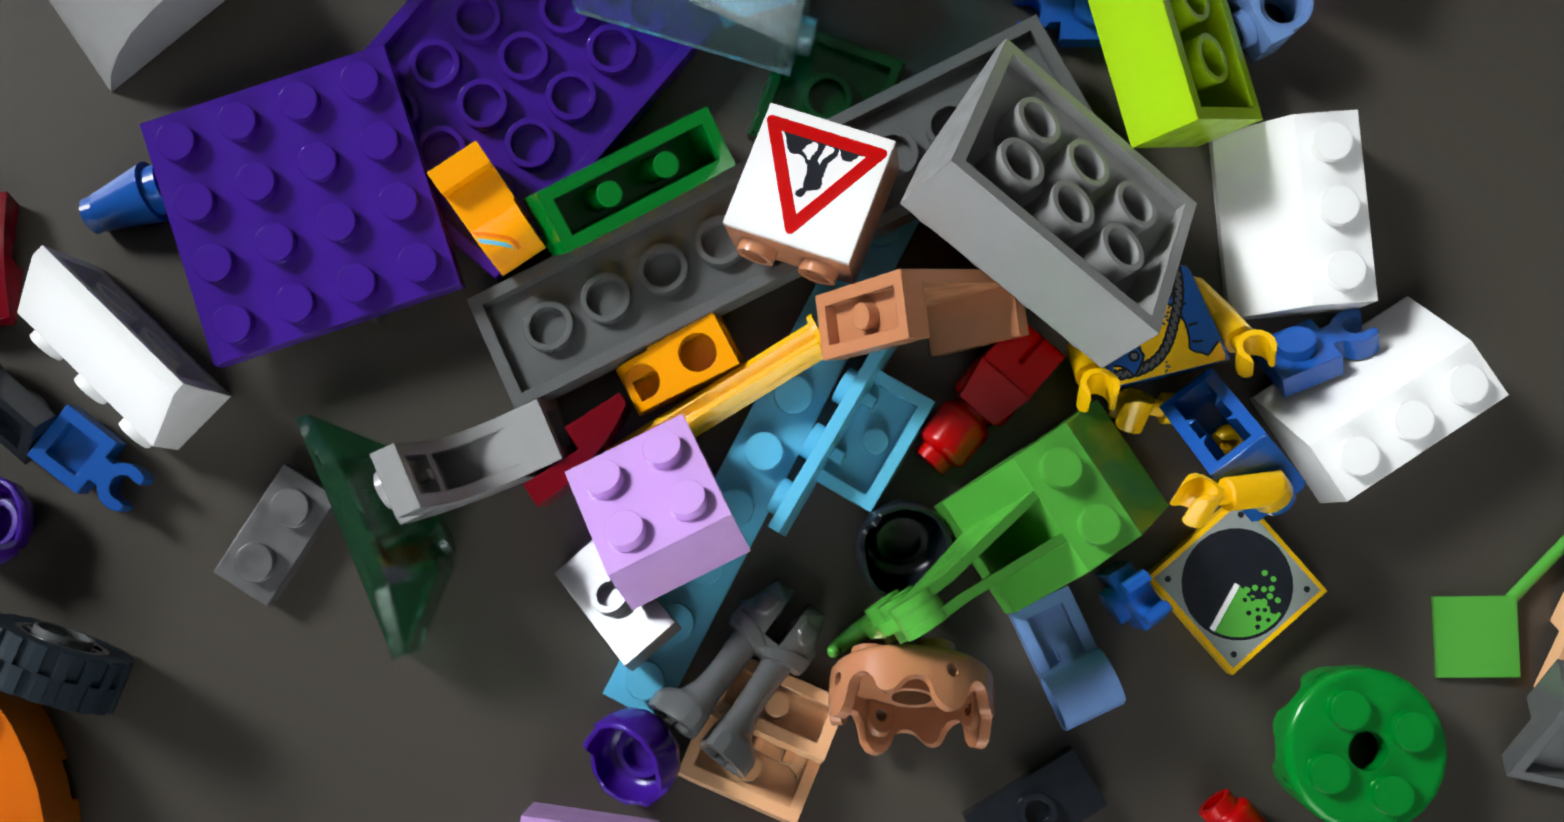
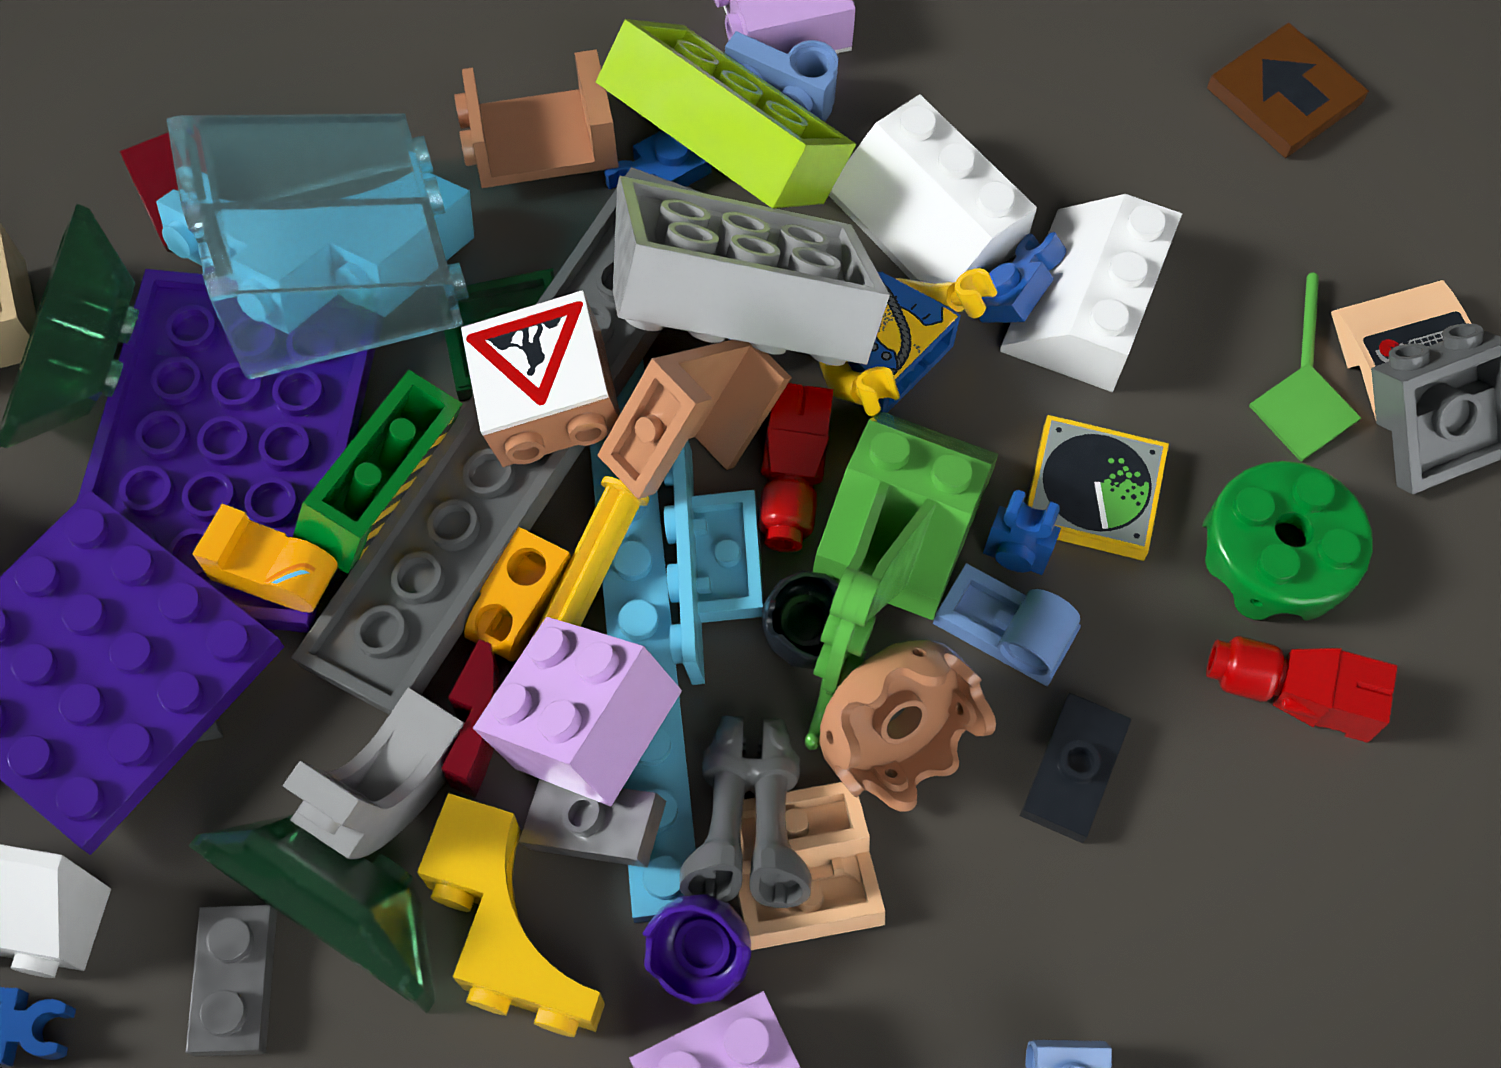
camera: 35 degrees left, 20 degrees down
torso [1109,367,1306,528] -> none
none -> yellow arch [417,793,605,1037]

